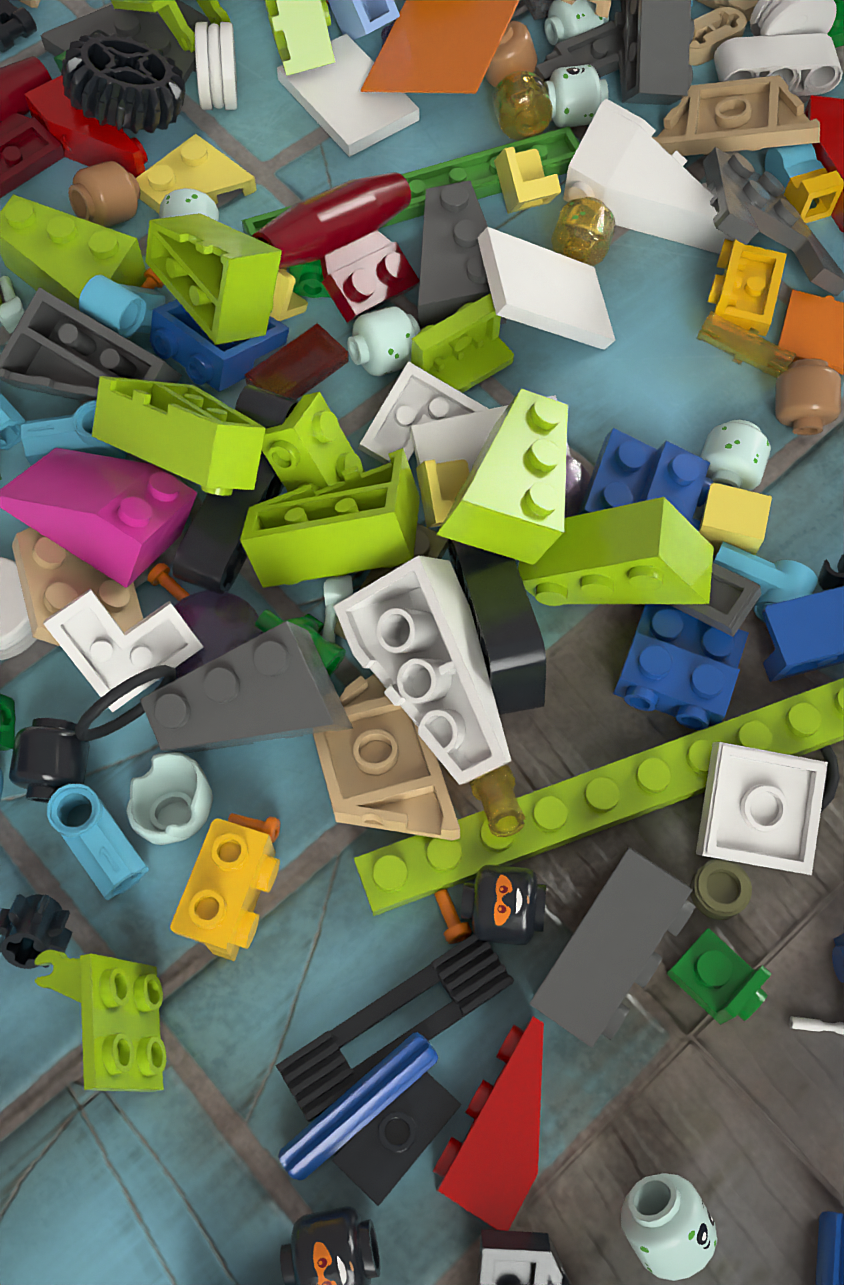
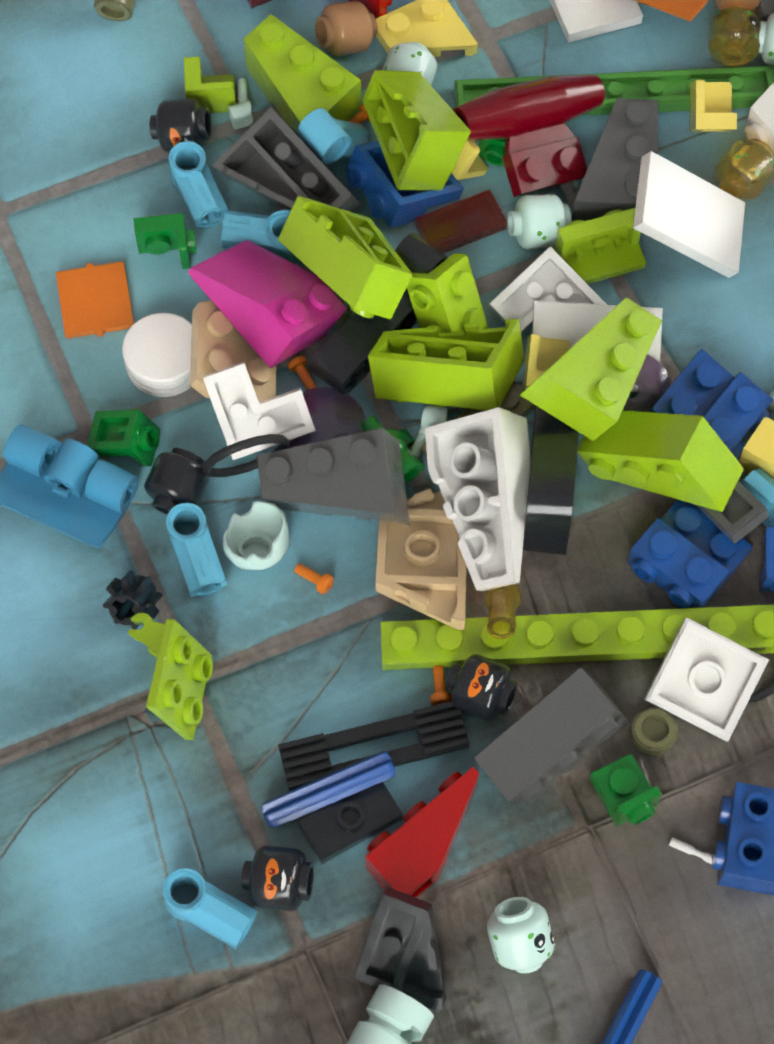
camera: 20 degrees right, 0 degrees up
yellow bracket [170,818,280,961] -> none

